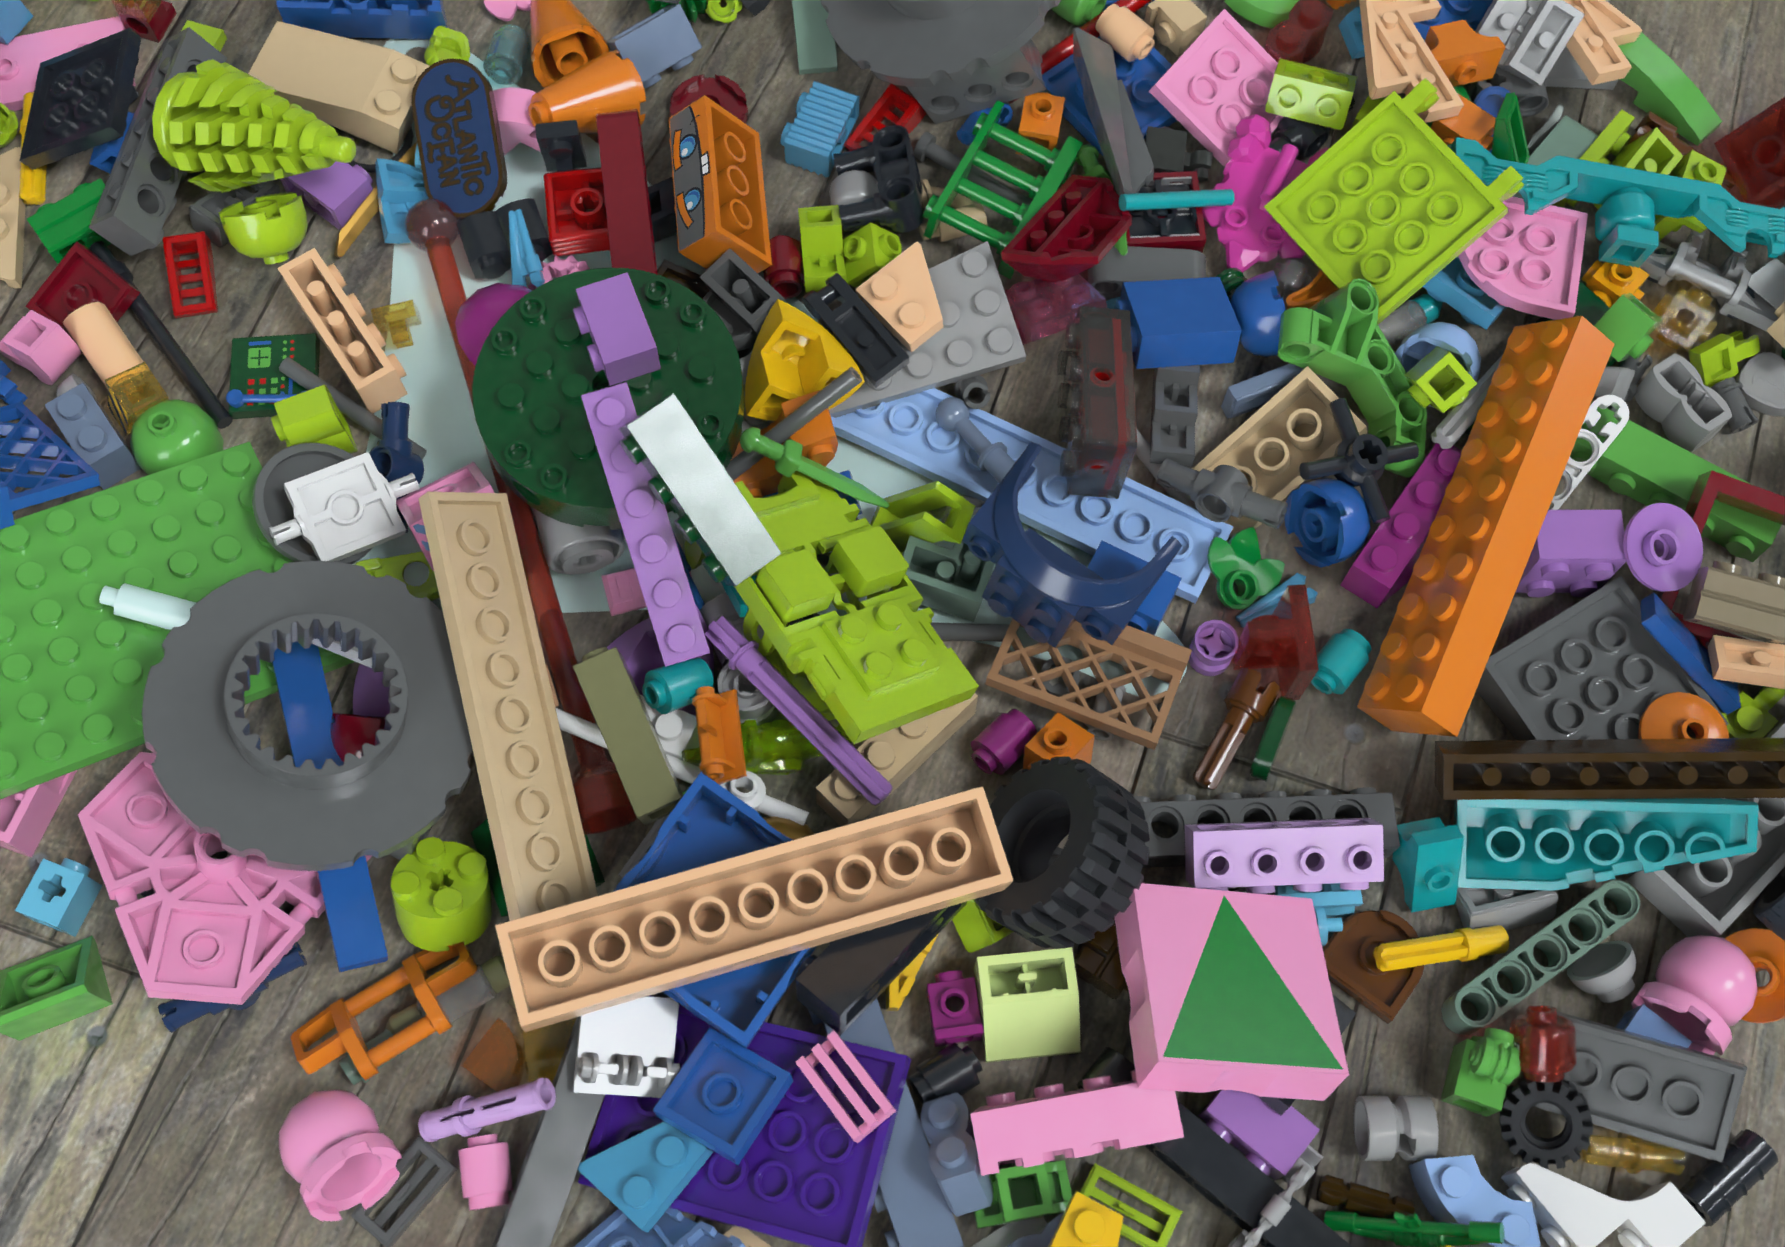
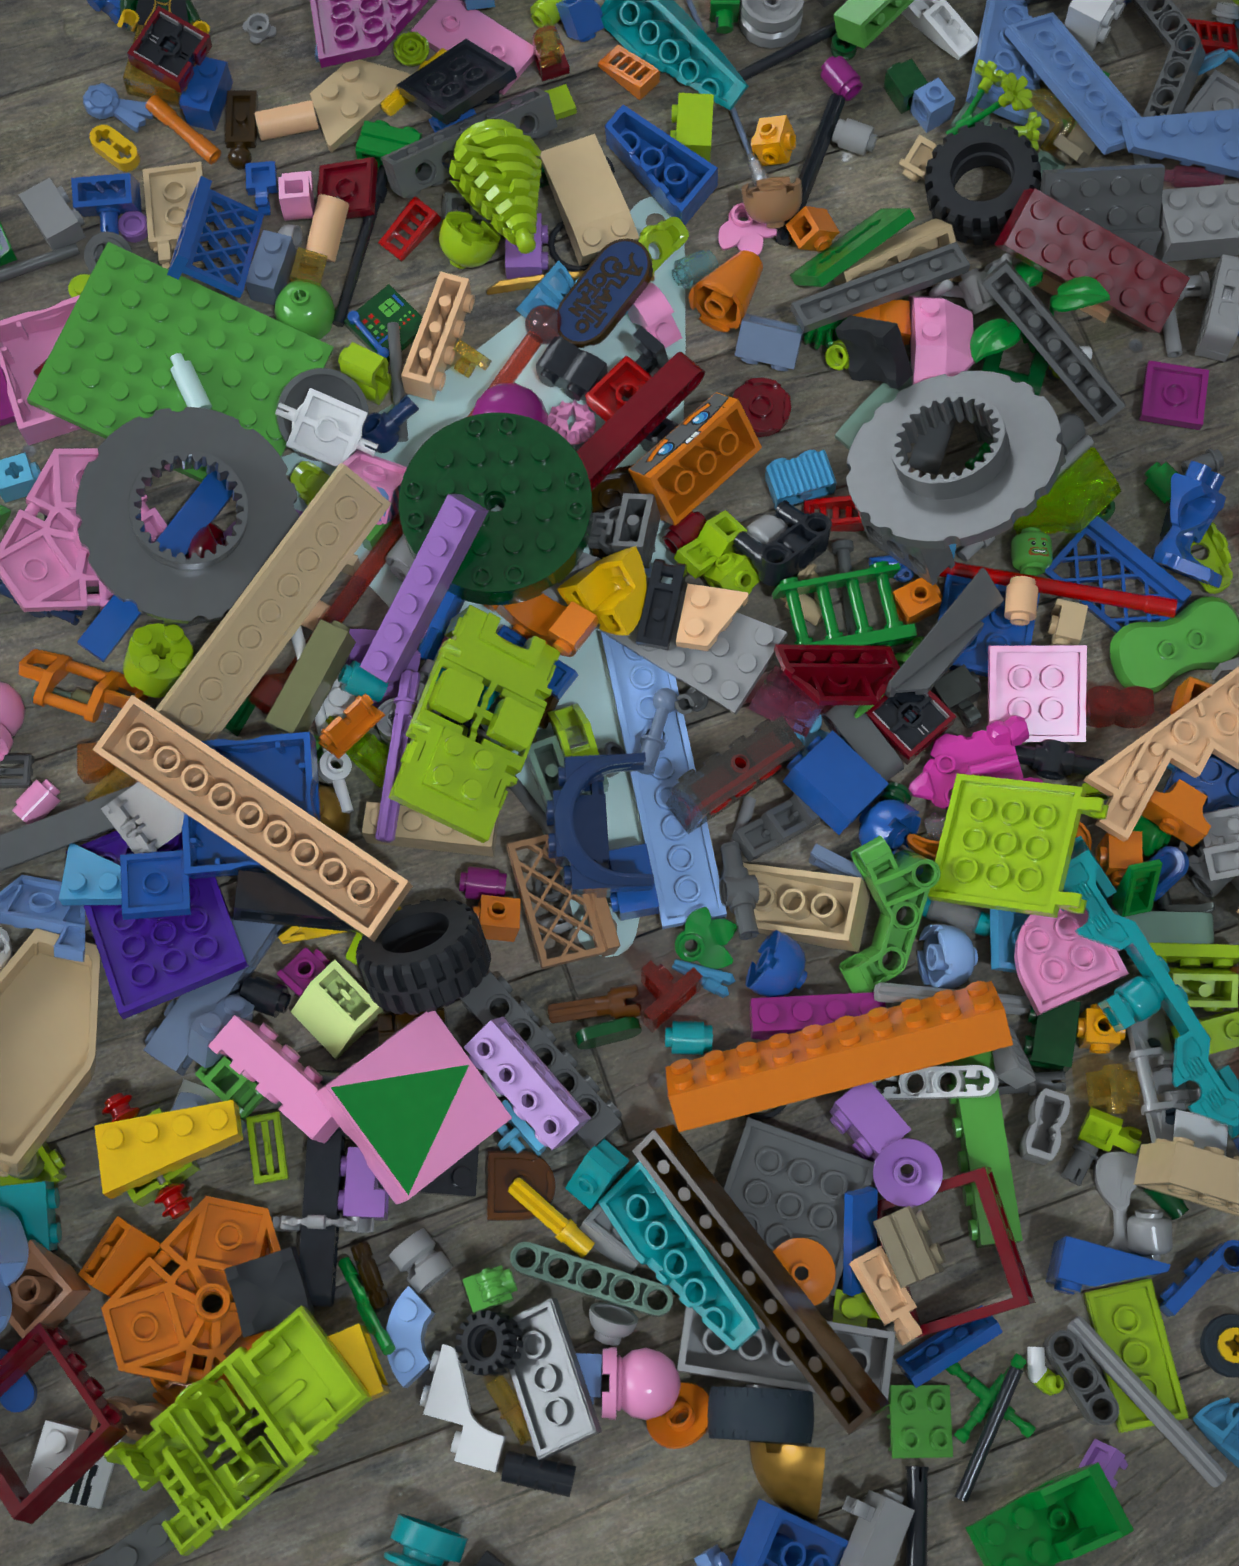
camera: 55 degrees right, 5 degrees up
lavender pin [418,1078,556,1143] -> none
dark azure piece [508,209,545,287] -> none
orange cone [528,50,646,133] -> none
medium lavender brick [573,272,661,386] -> none
brick [619,394,782,586] -> none
dark grey piece [725,367,862,481] -> none
bright green sword [740,427,889,508] -> none
bright pink tile [795,1030,896,1143] -> none
teal bar [1118,189,1235,211] -> none
medium lavender wheel [1189,620,1239,676] -> none
lime bracket [1265,59,1358,130] -> none
black bar [1299,398,1419,524] -> none
lime brick [1404,346,1478,413] -> none
clear red head [1509,1005,1577,1082] -> none
bright green brick [1594,293,1663,362] -> none

